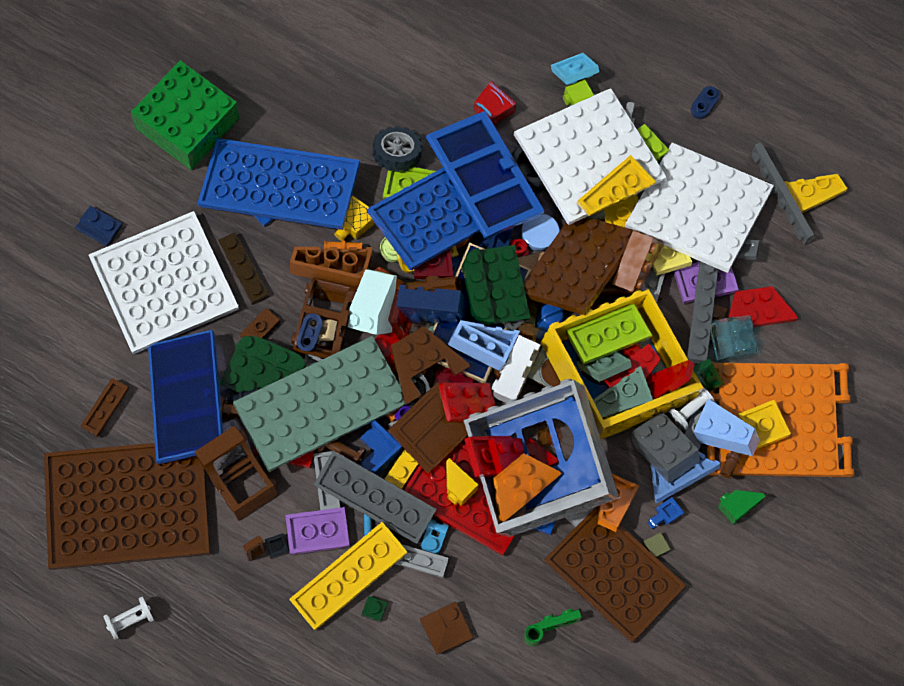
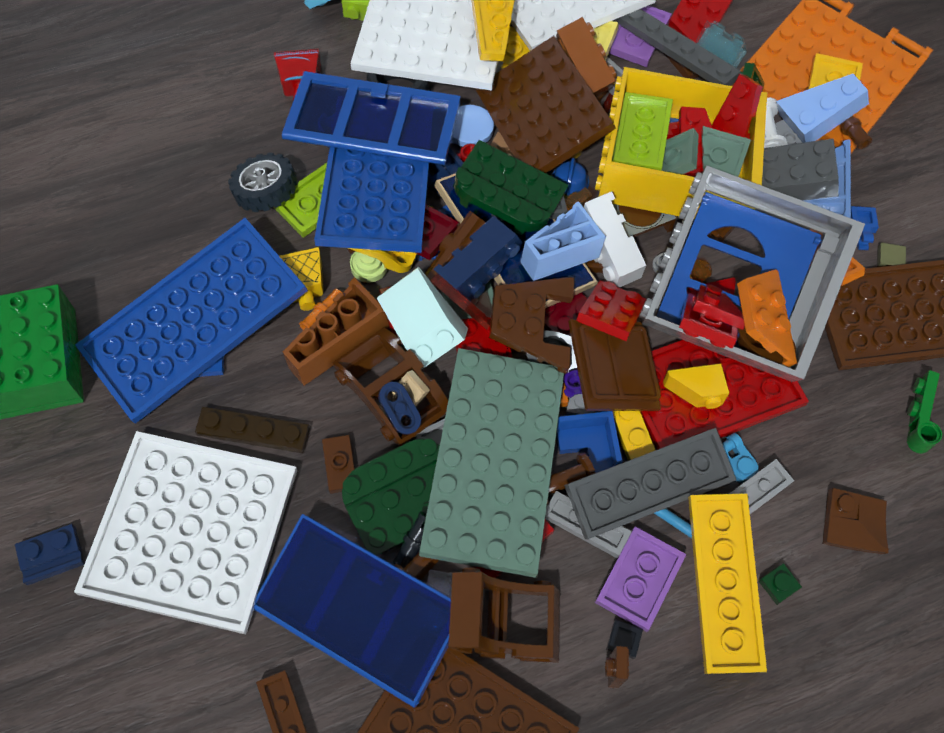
camera: 50 degrees left, 5 degrees down
green slope [718,490,765,525] -> none

